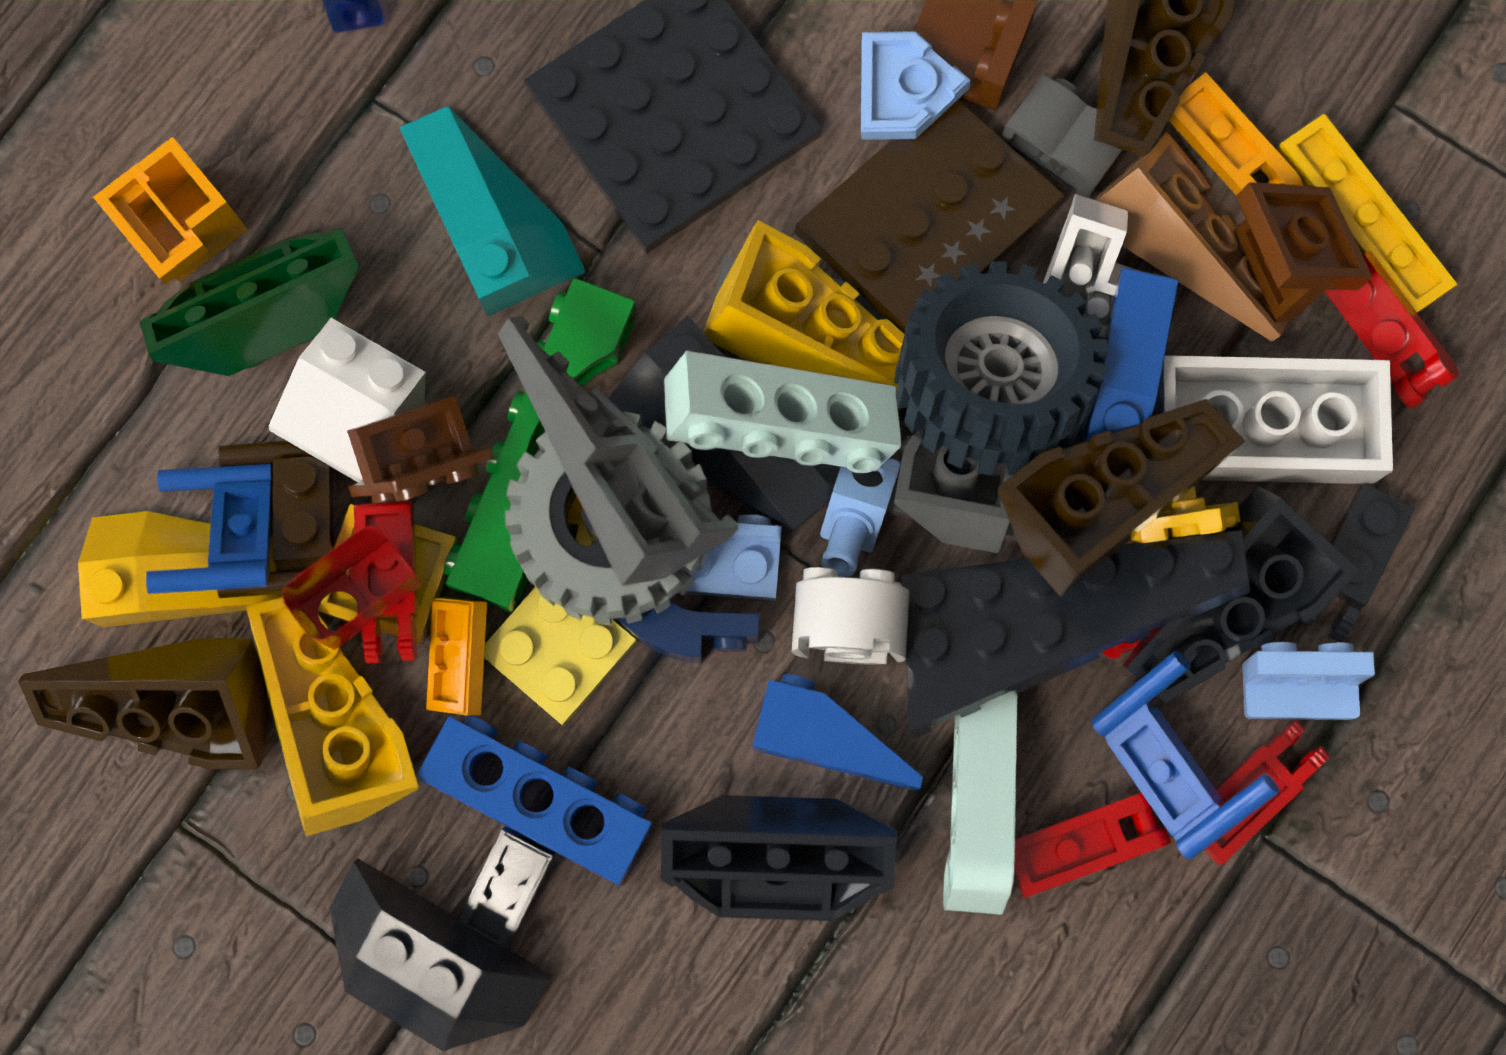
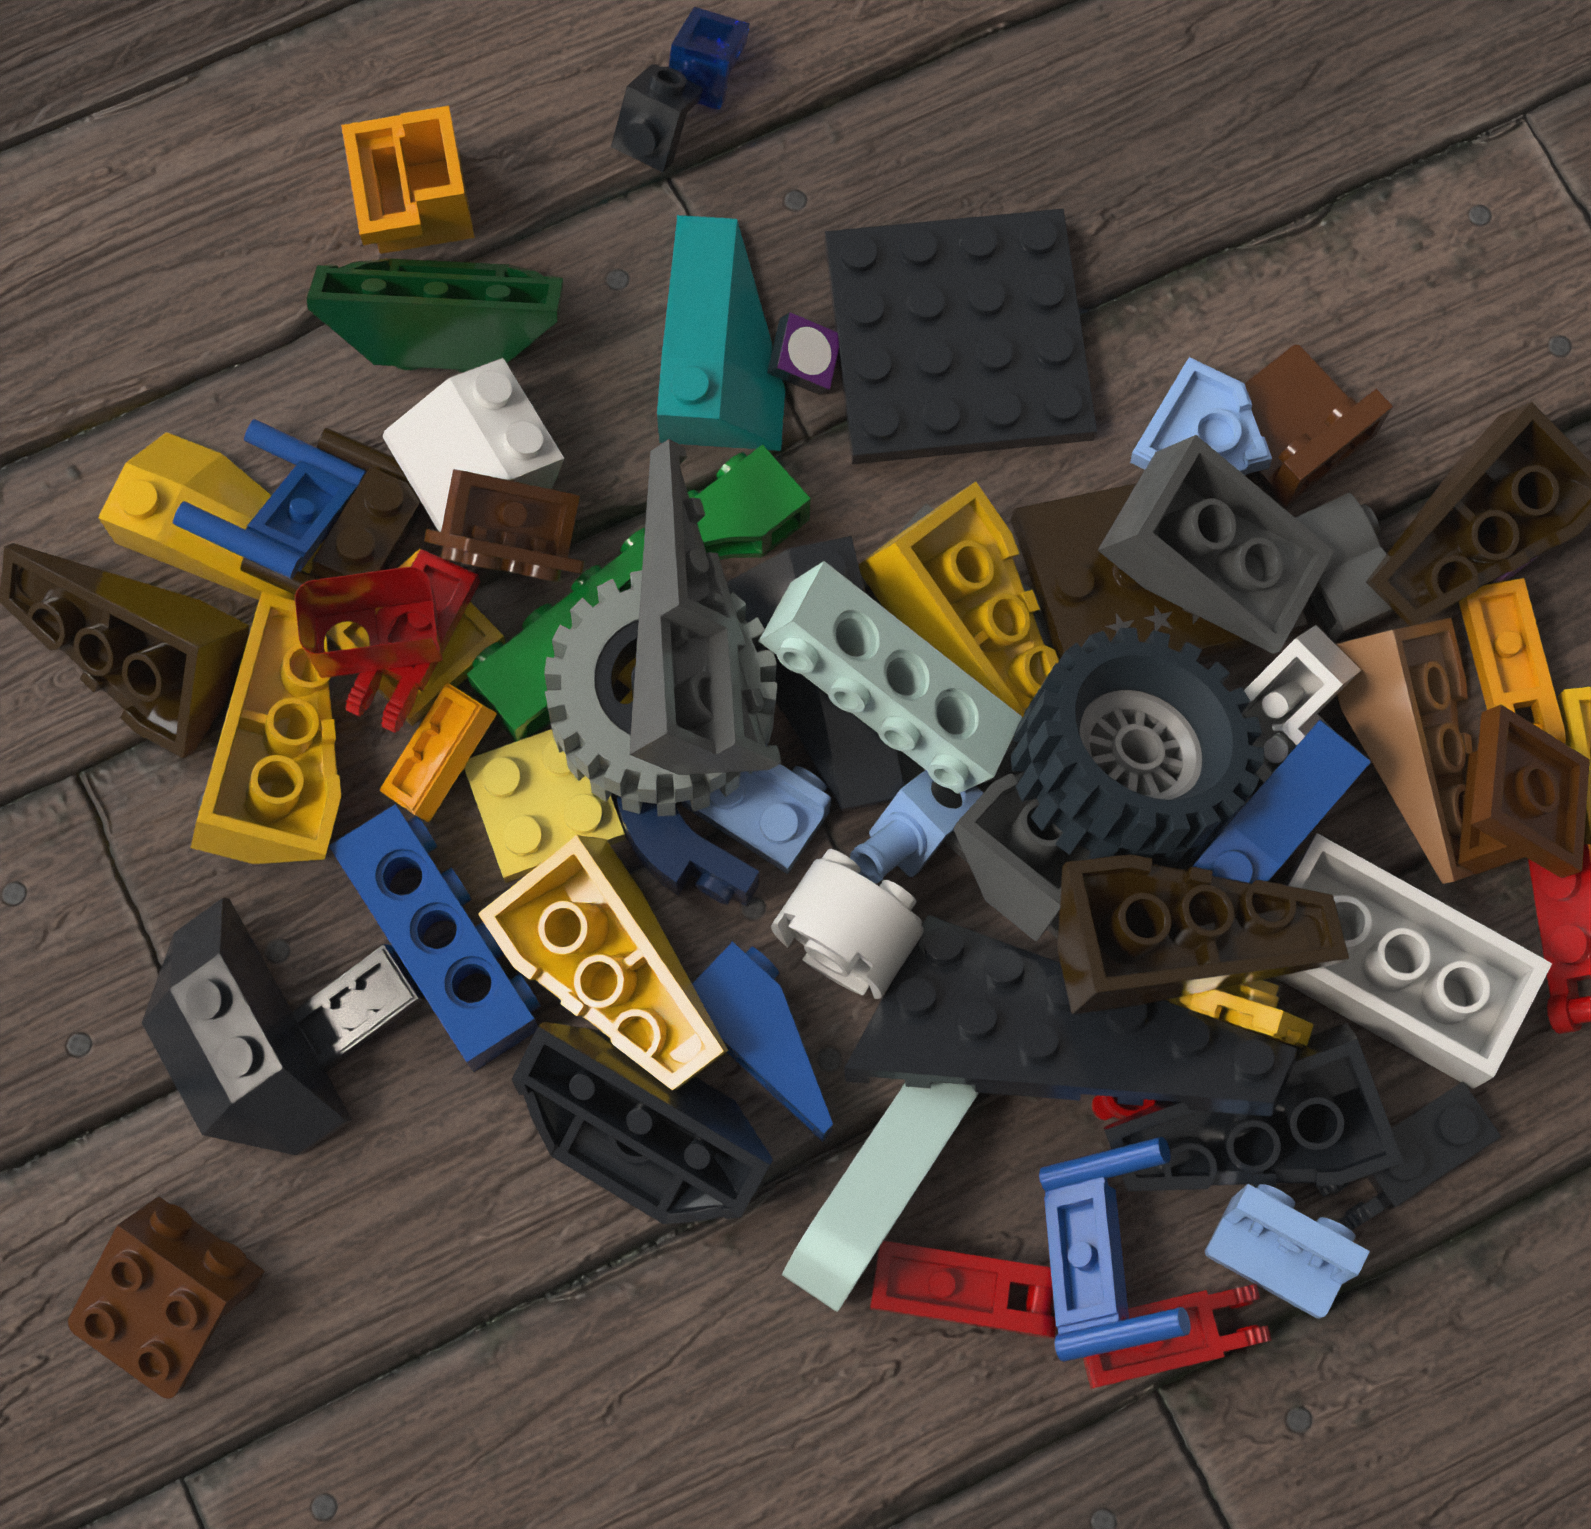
camera: 25 degrees right, 5 degrees down
none -> yellow wedge [478,835,728,1090]
none -> black bracket [611,64,703,172]
none -> tile [767,312,839,395]
none -> dark grey slope [1098,435,1335,654]

